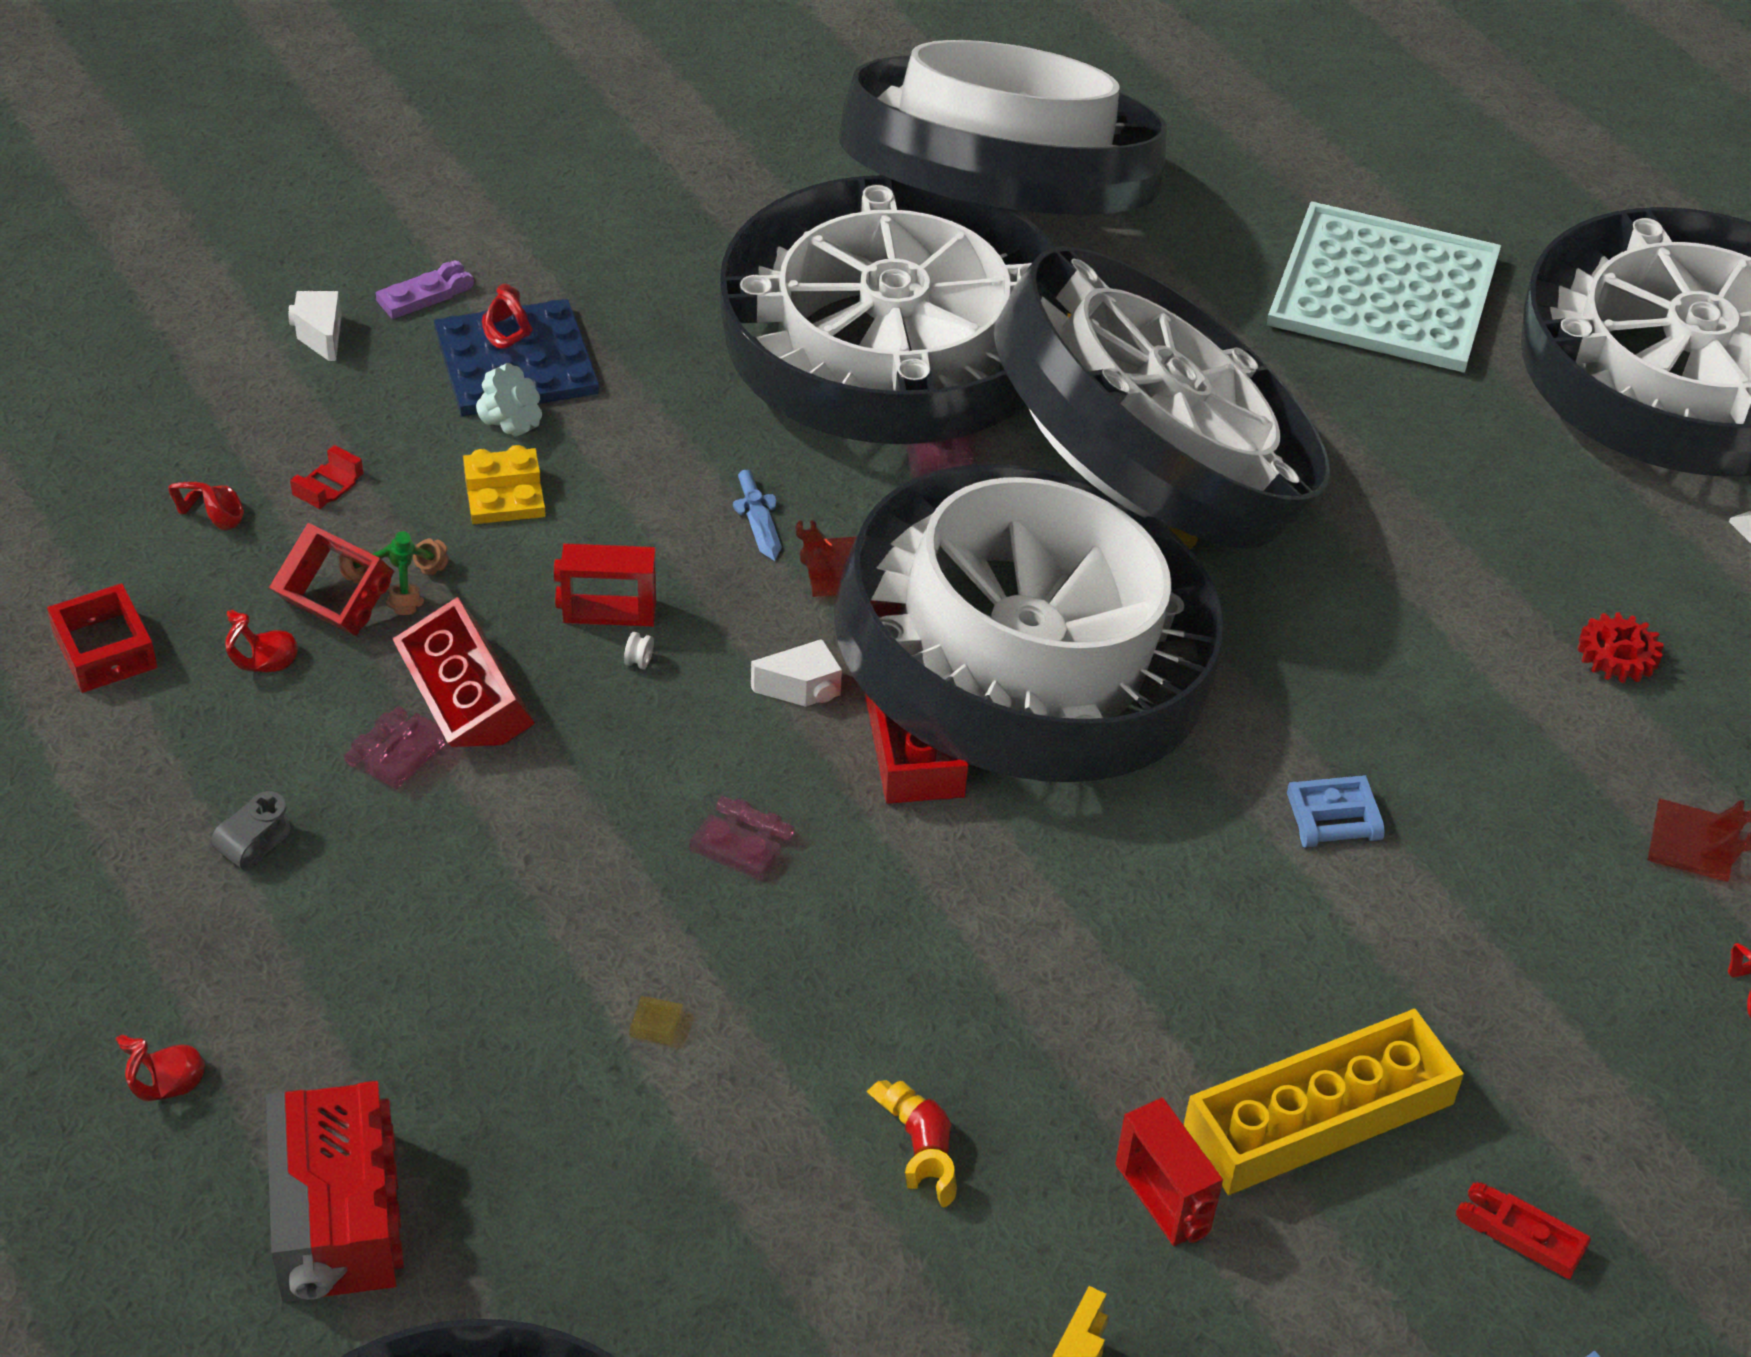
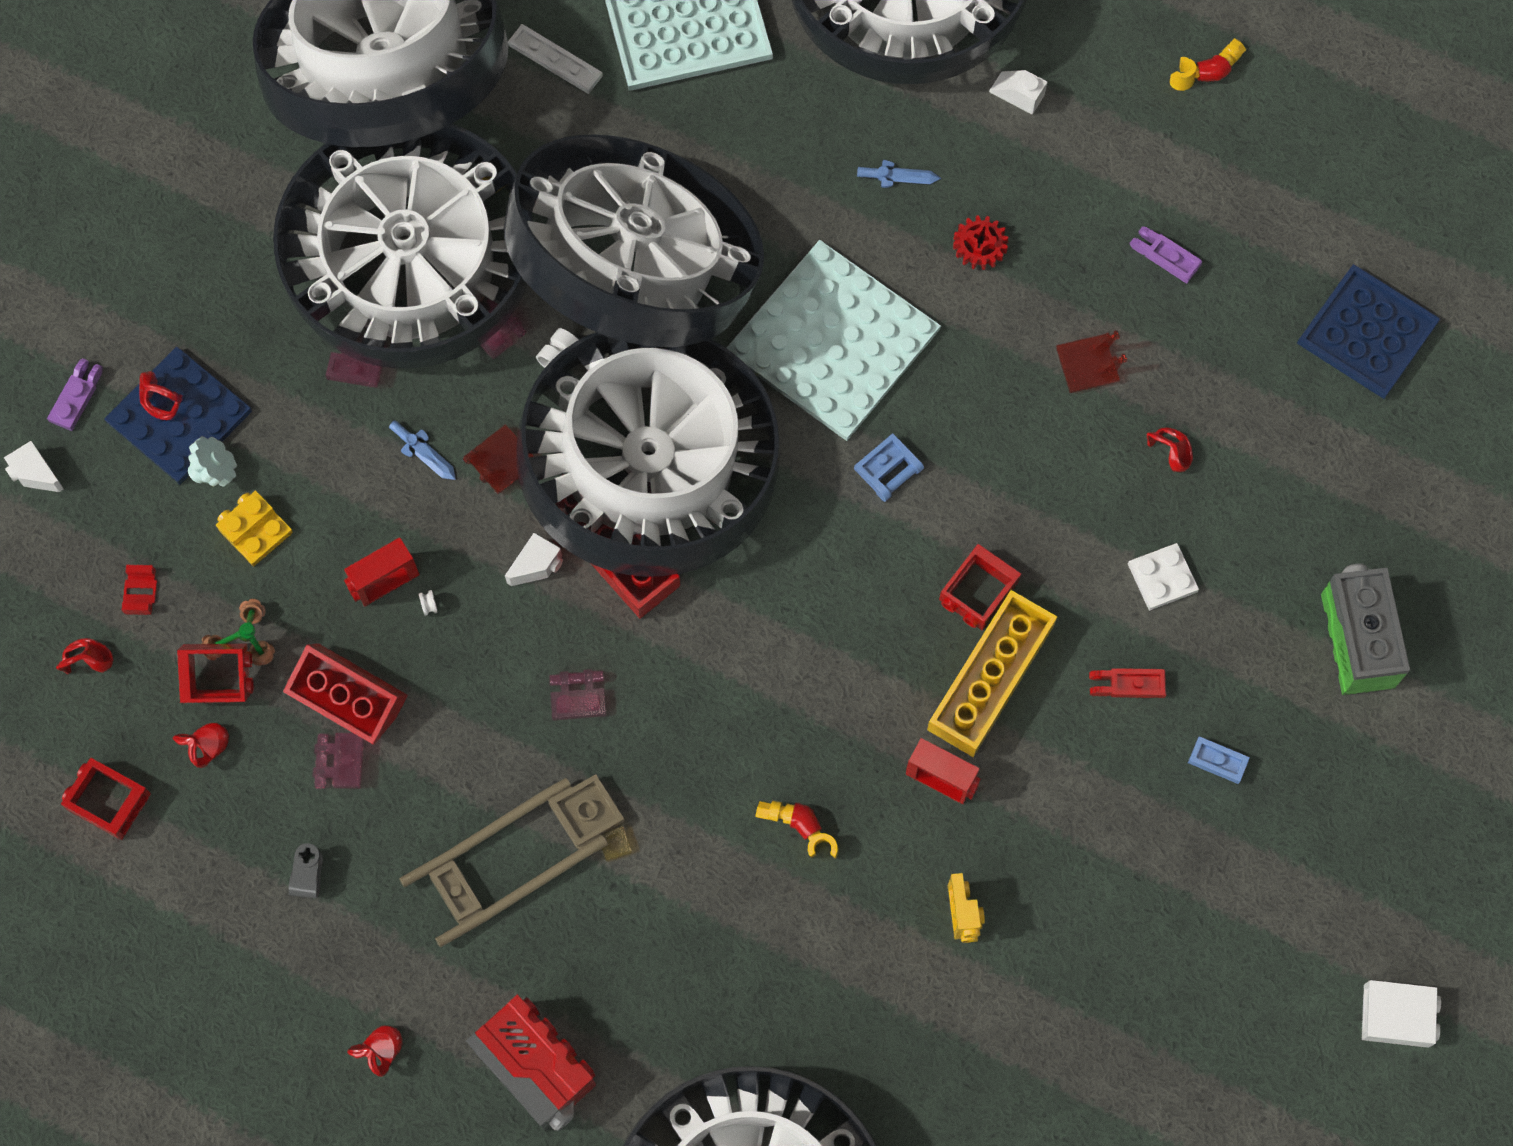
camera: 30 degrees left, 25 degrees up
none -> clear pink plate [325,342,387,388]
none -> dark tan plate [399,774,624,948]
none -> white tile [508,24,603,94]
none -> light aqua plate [727,240,941,441]
none -> medium blue sword [857,160,941,188]
none -> red window [939,544,1021,630]
none -> white plate [1128,543,1199,611]

